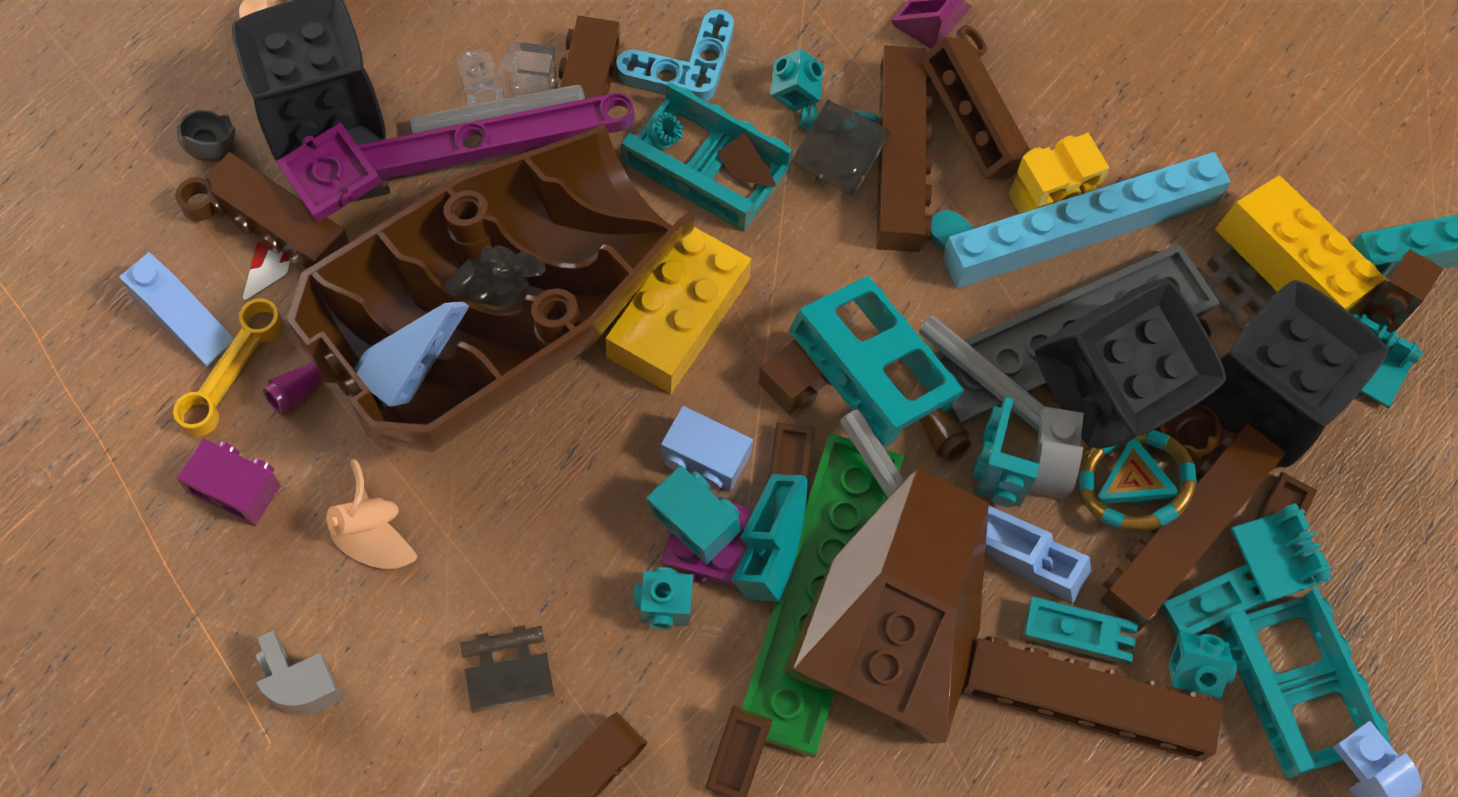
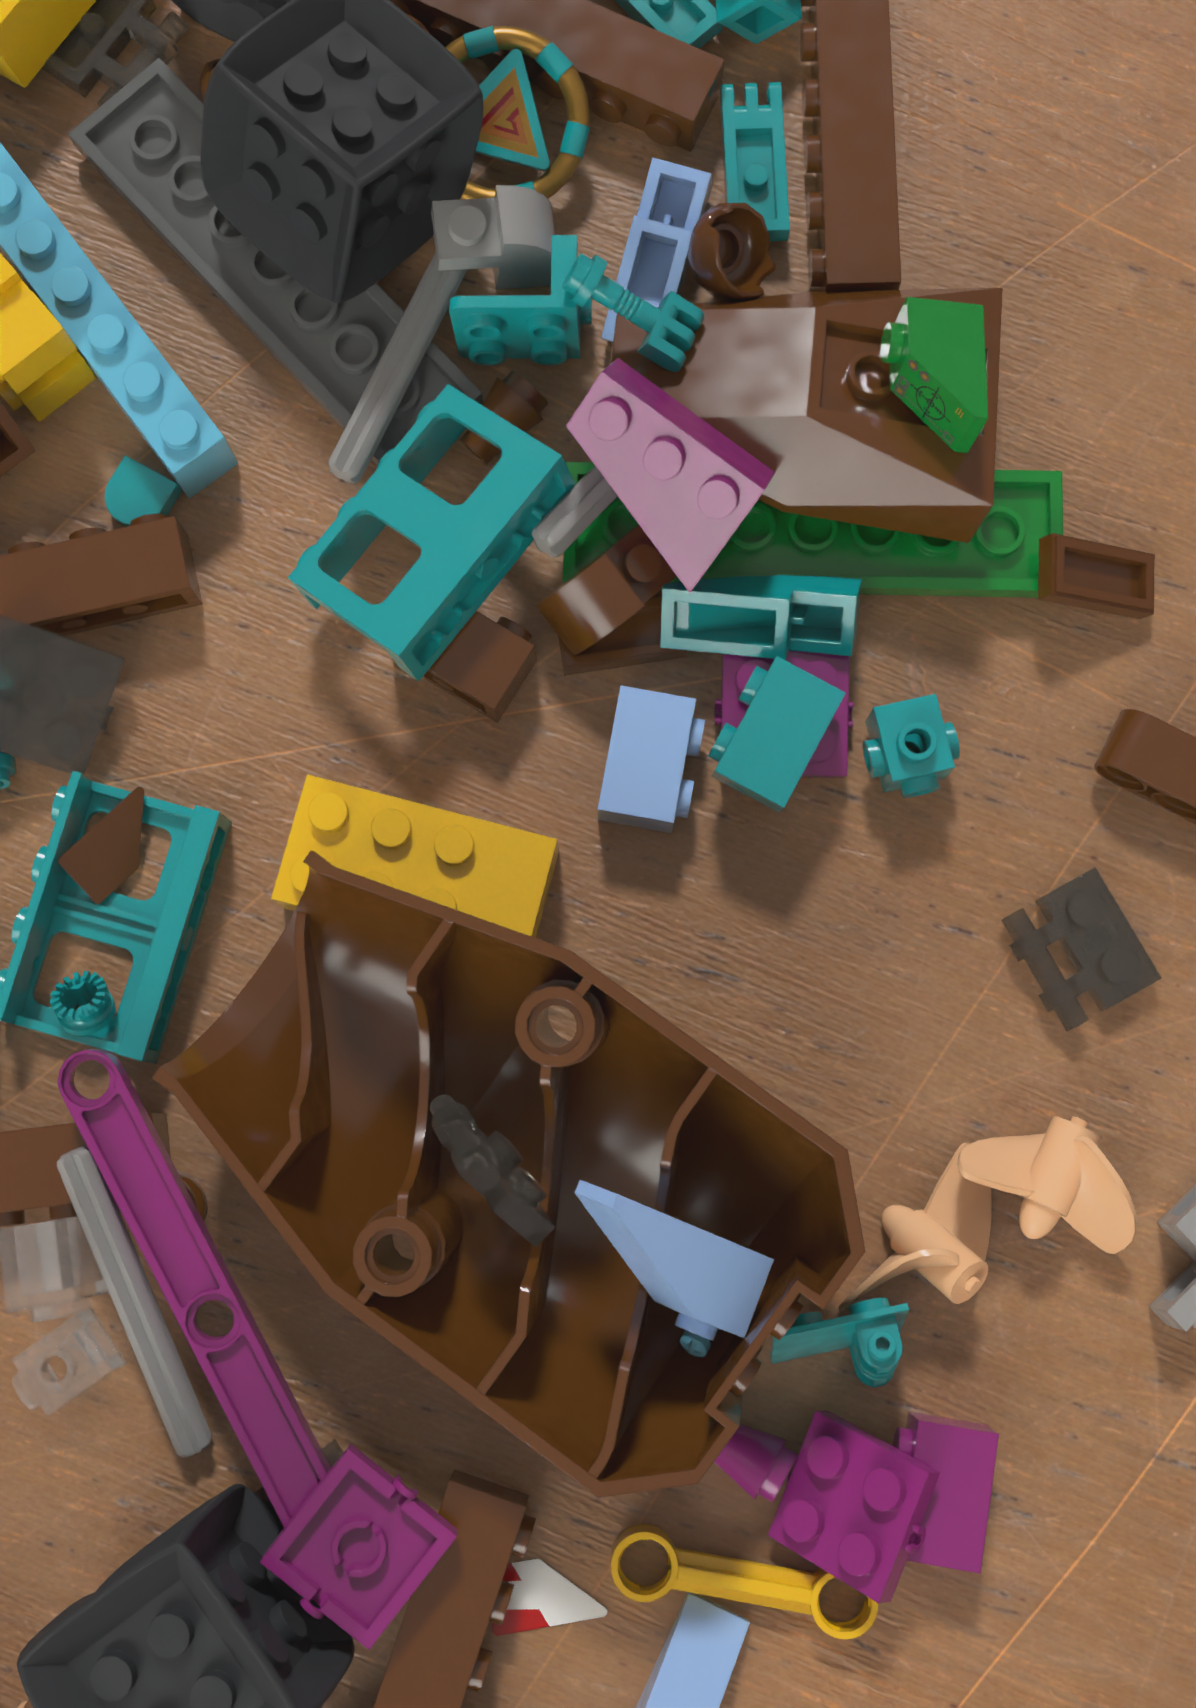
camera: 100 degrees left, 15 degrees up
none -> reddish brown brick [536,525,677,656]
none -> teal hinge [562,253,705,372]
none -> wedge [566,358,775,593]
none -> reddish brown hair [687,202,776,300]
none -> magenta plate [768,1410,941,1603]
none -> teal hinge [770,1298,909,1388]
none -> green slope [880,297,988,453]
none -> light nougat piece [957,1116,1137,1254]

